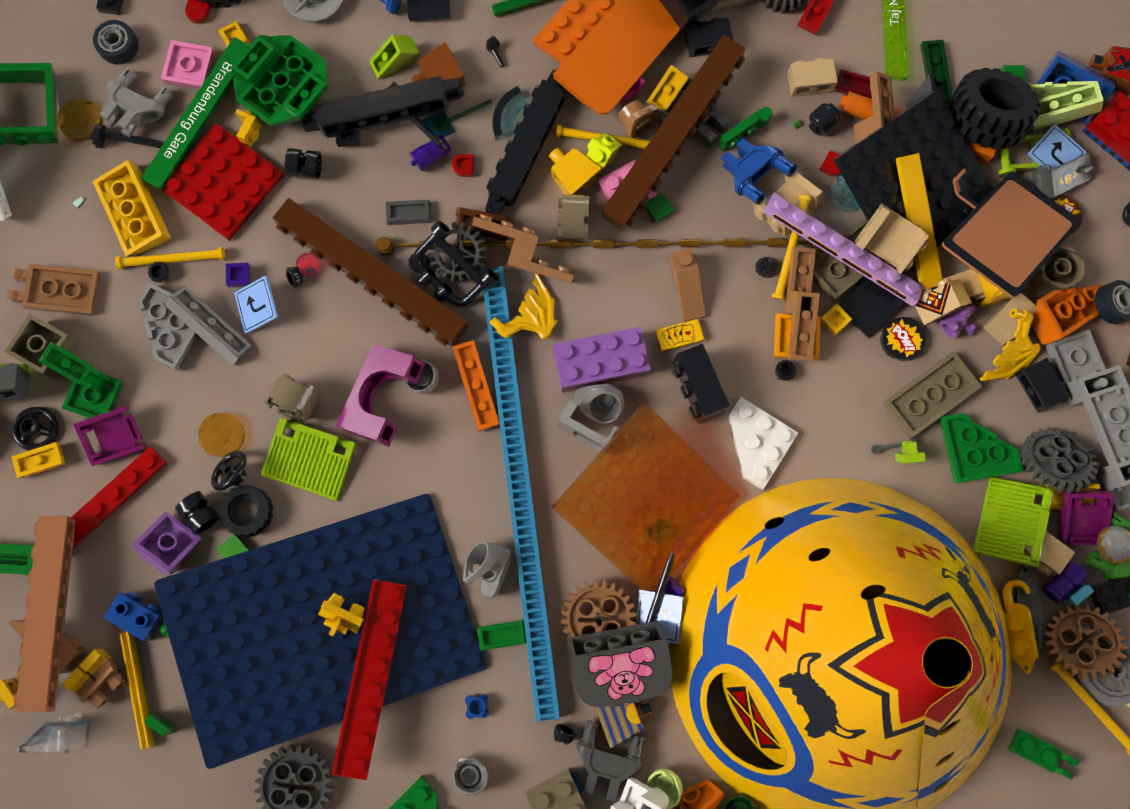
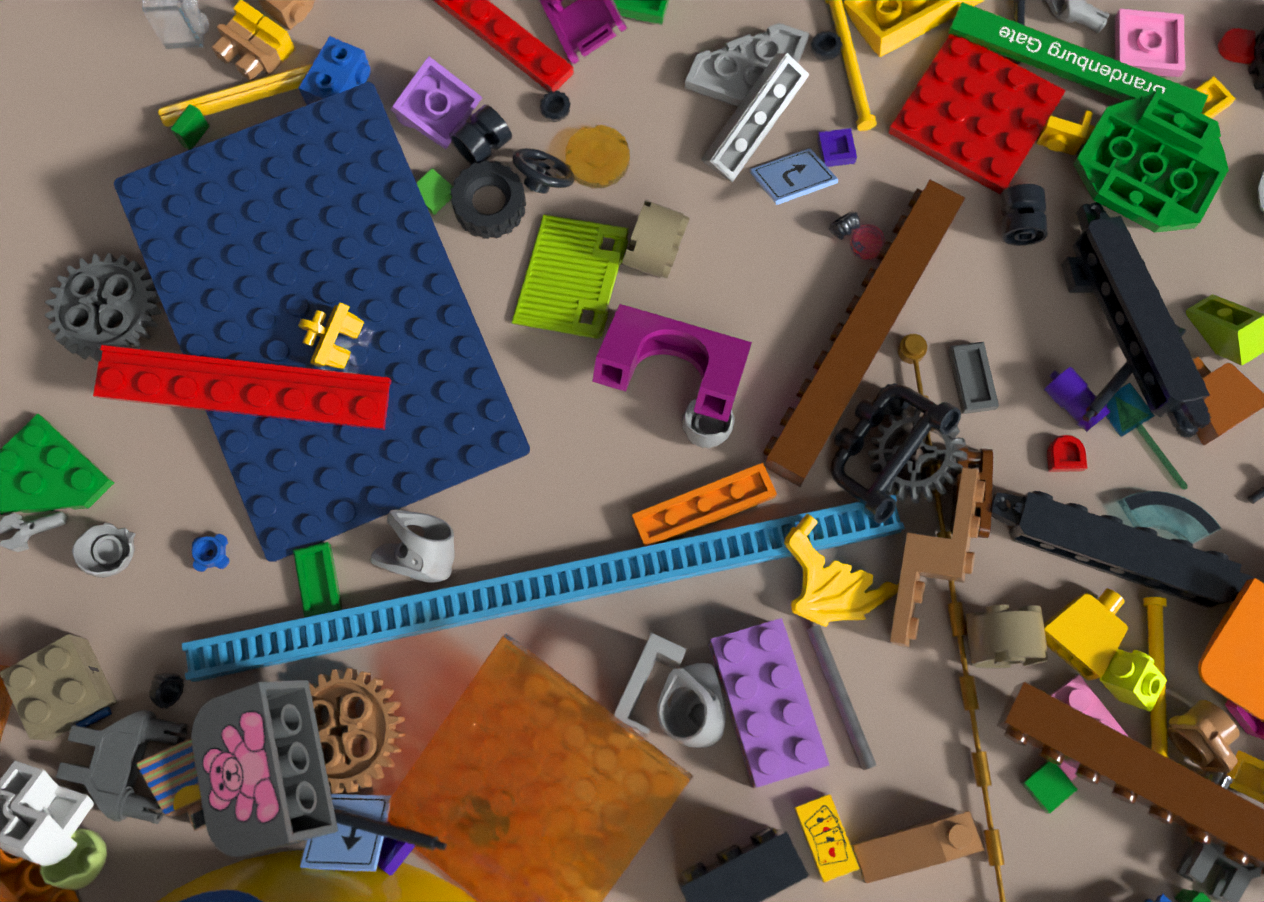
camera: 90 degrees right, 5 degrees down
none -> black piece [540,90,571,123]
none -> flat silver bar [807,625,877,770]

